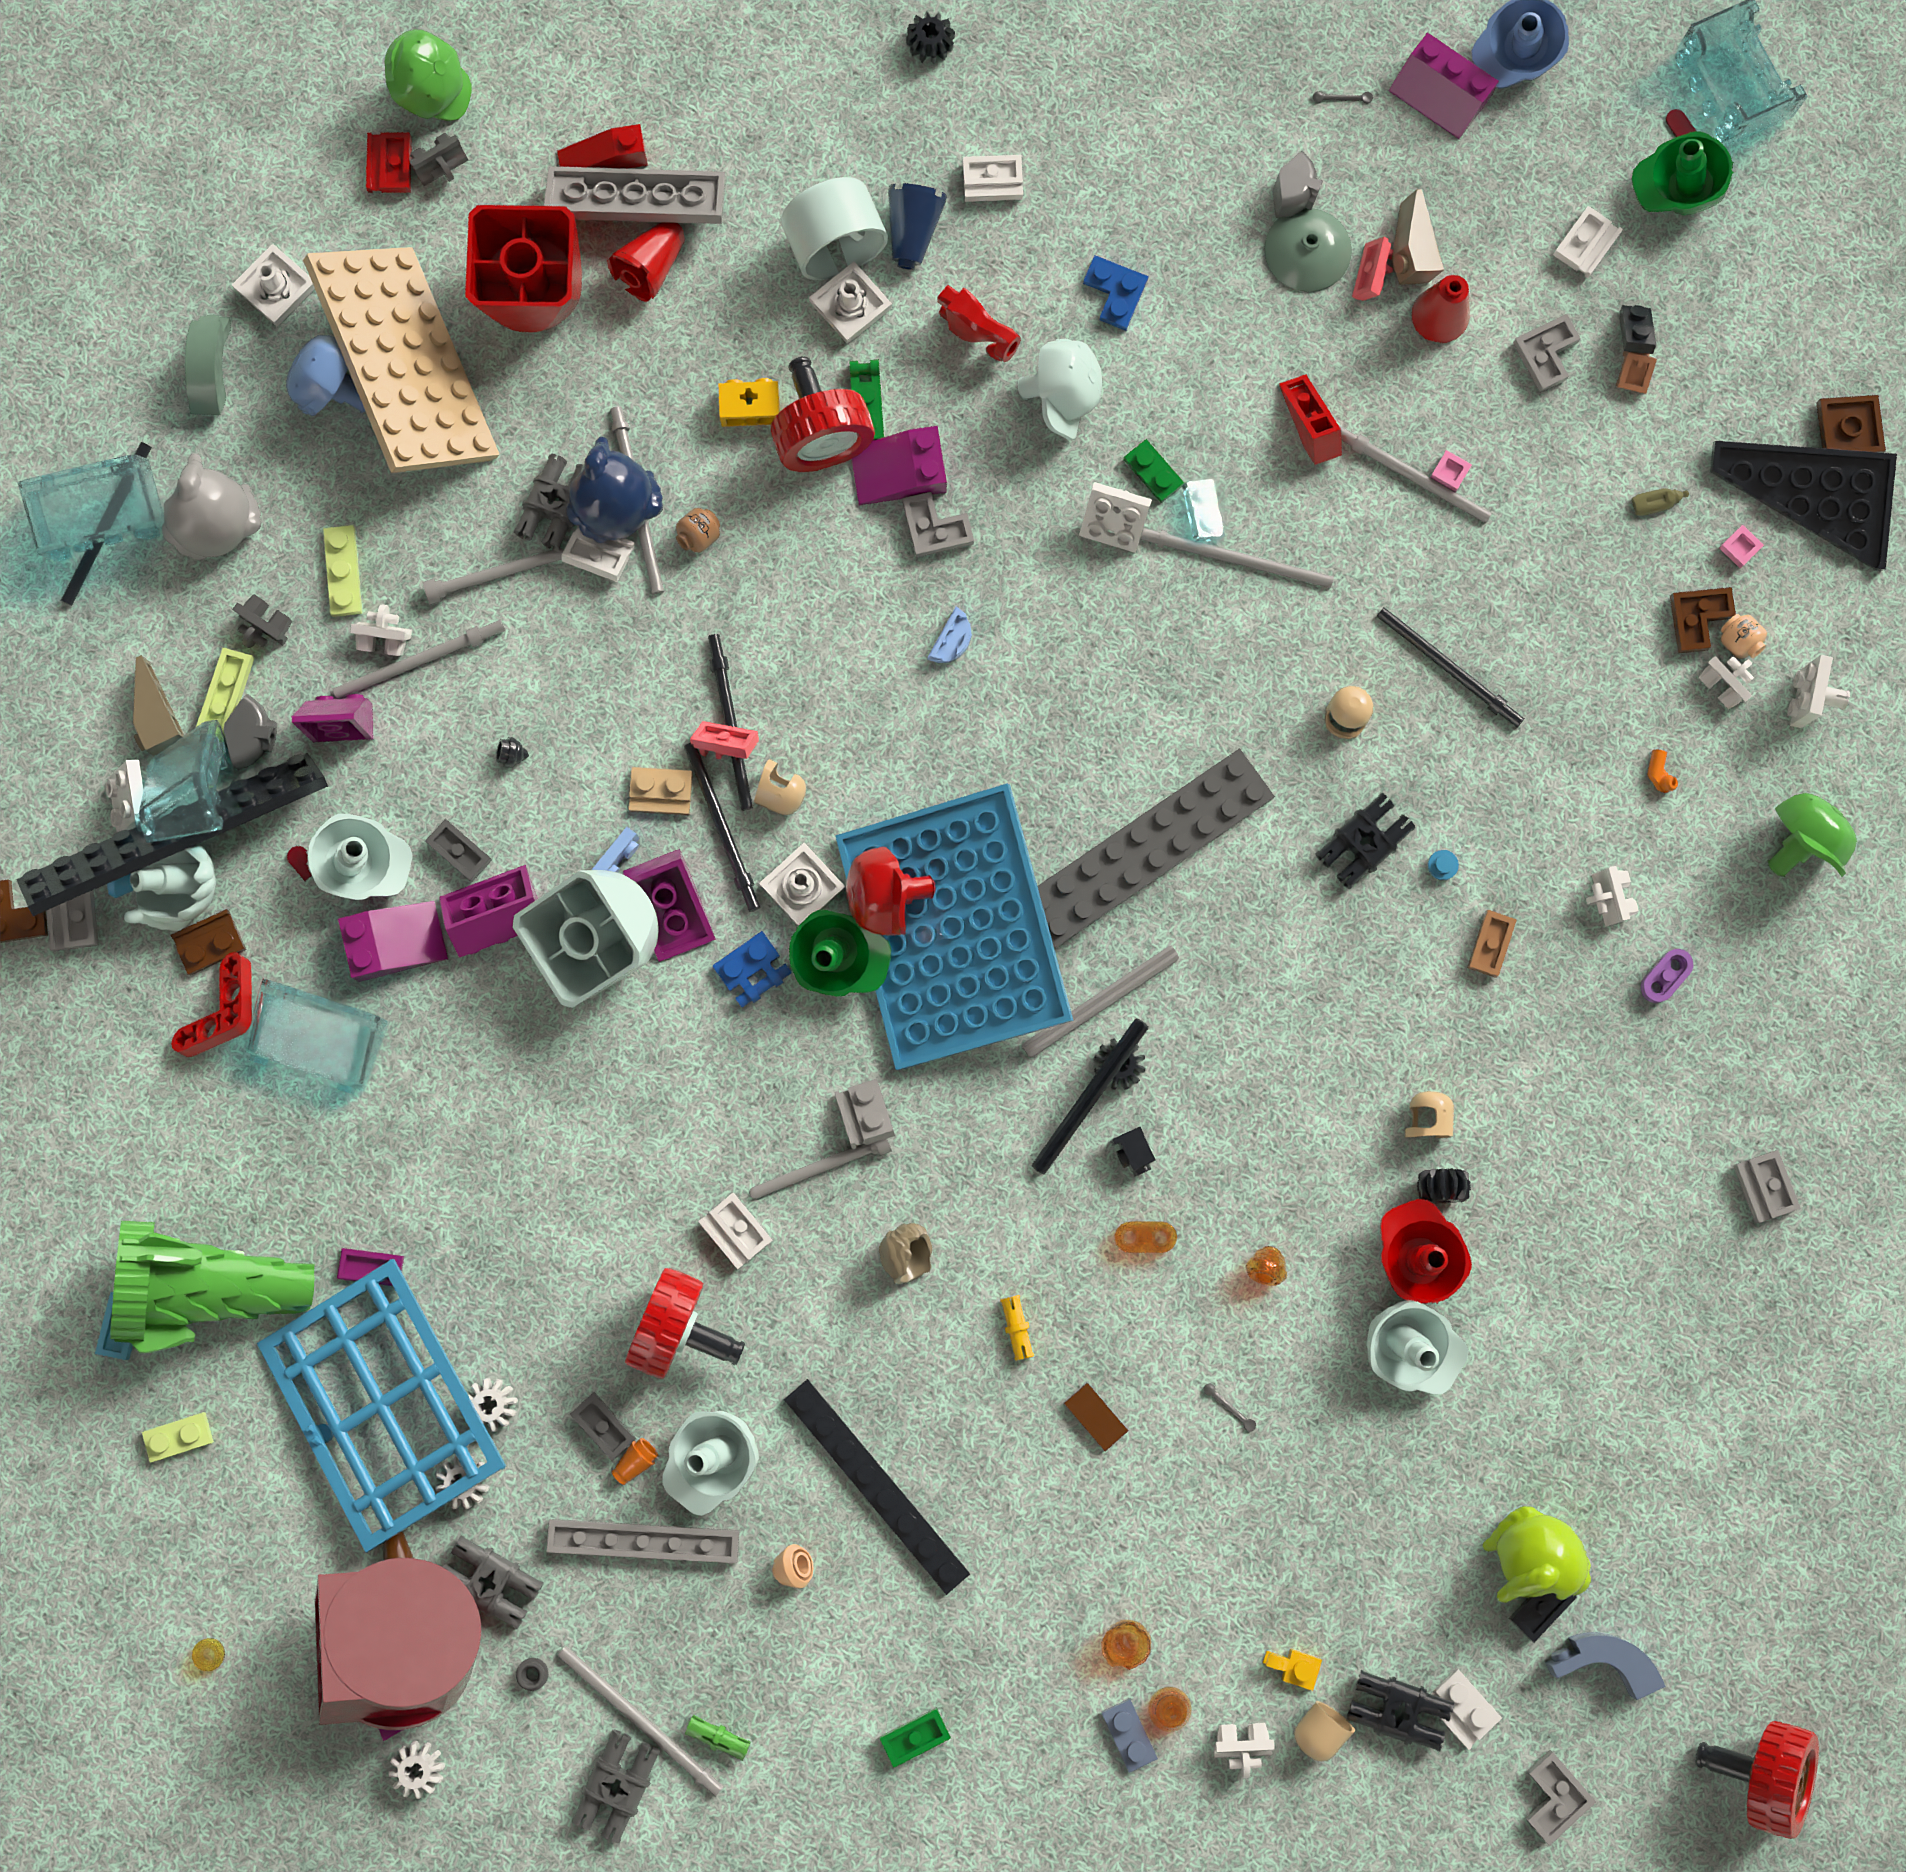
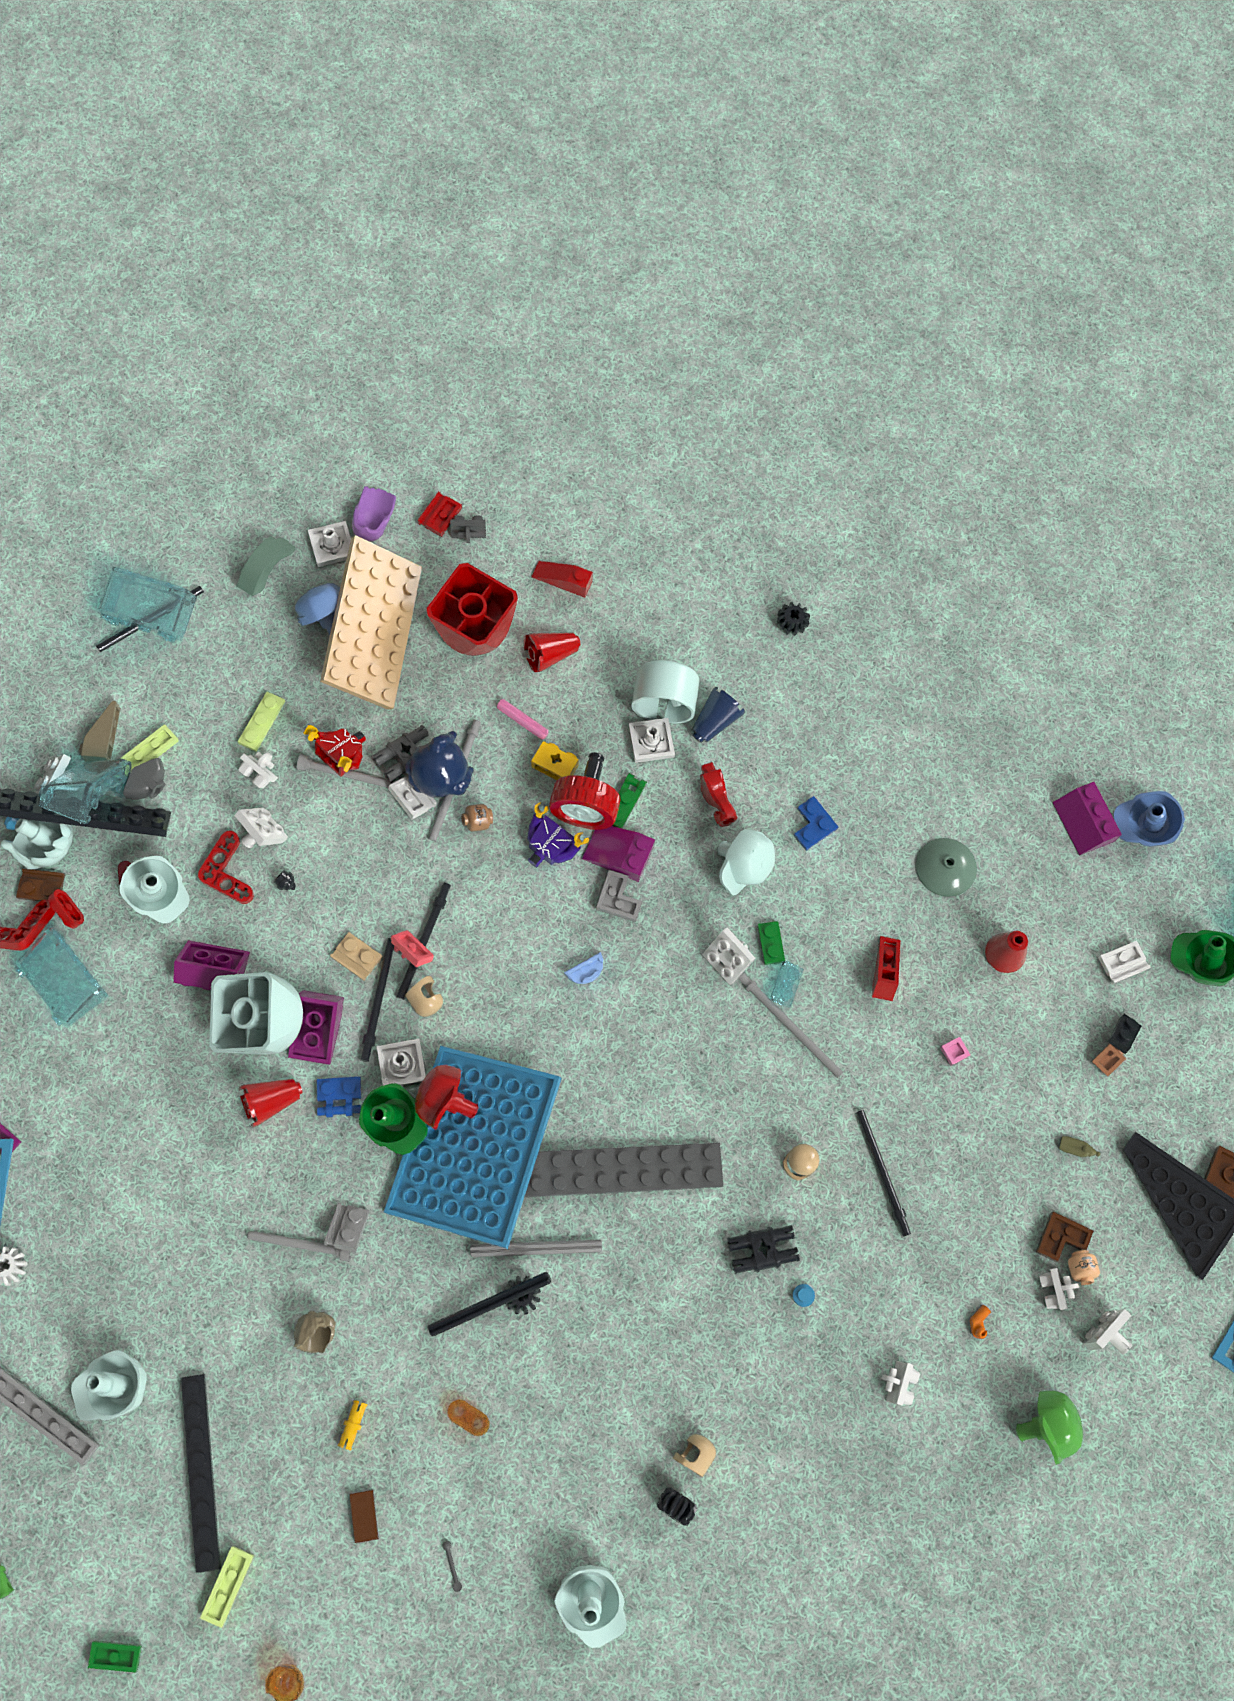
camera: 30 degrees right, 10 degrees down
light grey piece [162,454,261,561] -> none
dark grey hips [232,594,292,648] -> none
magenta slope [291,694,373,743] -> none
light grey bar [333,620,505,699] -> none
magenta slope [338,901,448,982] -> none
bright green piece [384,29,472,121] -> none
dark grey plate [425,818,492,882] -> none
light grey plate [544,167,726,224] -> none
dark grey plate [570,1392,636,1461] -> none
light blue plate [592,827,639,873] -> none
orange cone [612,1438,658,1485] -> none
red wheel [625,1268,745,1379] -> none
white plate [698,1193,773,1270] -> none
light nougat cone [772,1544,814,1588] -> none
white plate [963,155,1023,202] -> none
black brick [1110,1127,1156,1177] -> none
clear orange cone [1245,1246,1287,1286] -> none
piece [1272,151,1323,218] -> none
dark grey hinge [1313,91,1373,104] -> none
light grey bar [1339,425,1492,524] -> none
coral plate [1352,237,1393,301] -> none
red piece [1380,1199,1472,1304] -> none
slope [1392,189,1444,285] -> none
medium nougat plate [1467,910,1517,978] -> none
light grey plate [1513,314,1581,393] -> none
medium lavender plate [1641,949,1694,1003] -> none
dark red piece [1666,109,1696,137] -> none
bright pink plate [1719,525,1764,568] -> none
light grey plate [1733,1150,1801,1223] -> none
none -> red plate [48,889,84,929]
none -> red beam [198,831,254,904]
none -> yellowish green plate [200,1546,254,1628]
none -> white plate [234,808,288,848]
none -> red cone [239,1079,303,1128]
none -> red torso [303,725,366,777]
none -> medium lavender hair [352,486,396,542]
none -> bright pink axle [497,699,548,740]
none -> dark purple torso [527,802,589,868]

